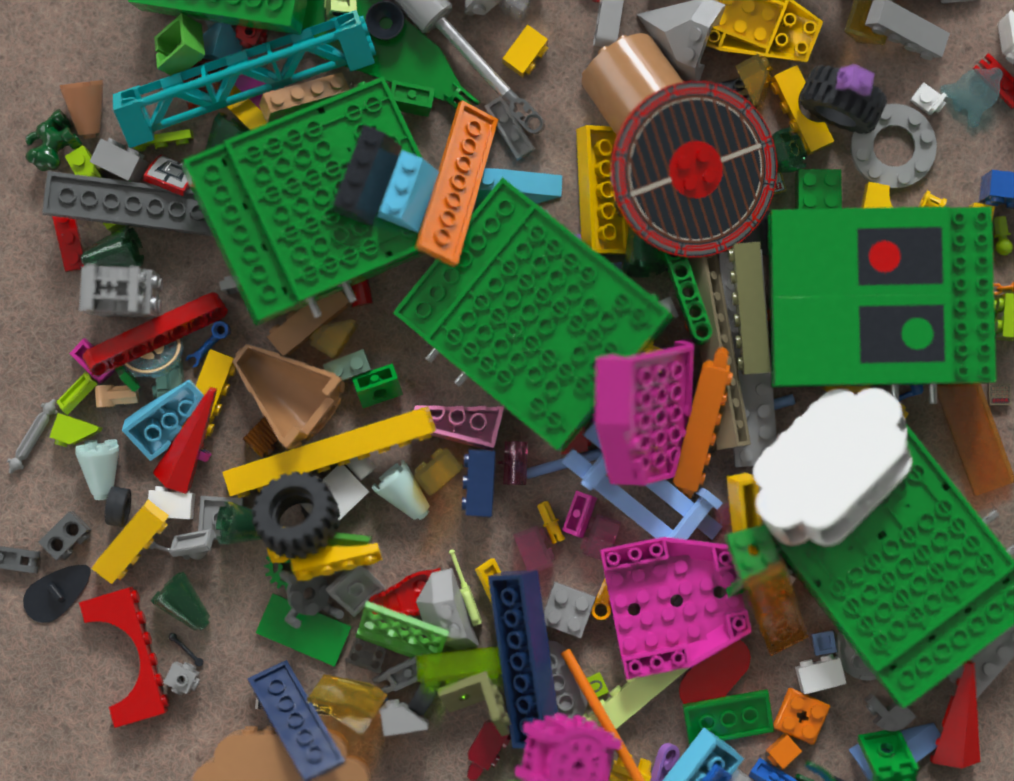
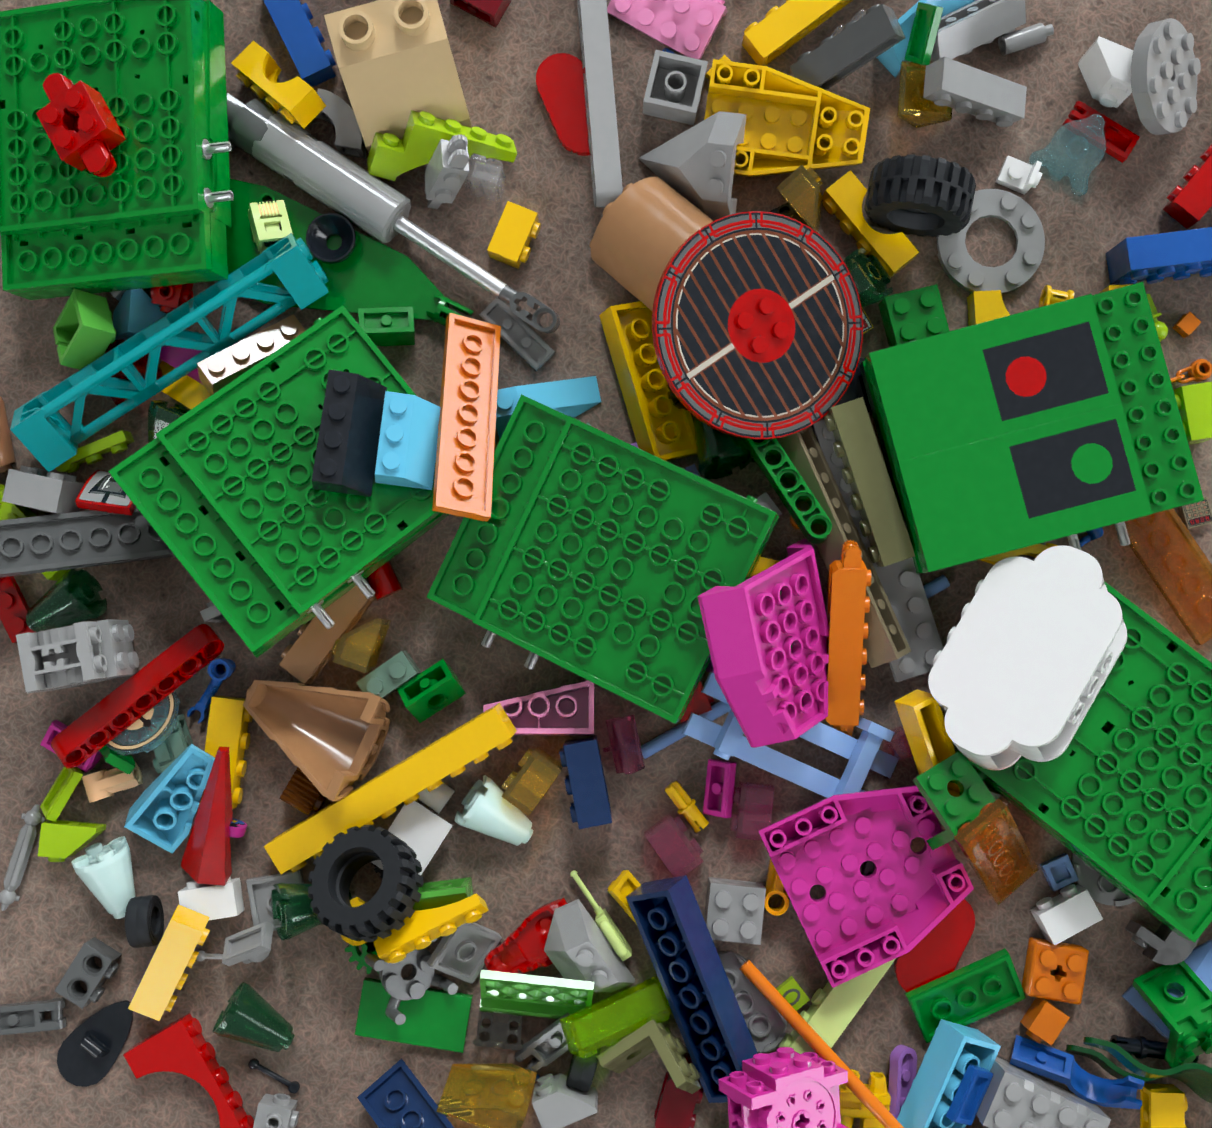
camera: 10 degrees left, 0 degrees up
medium lavender bracket [836,65,874,96] -> none

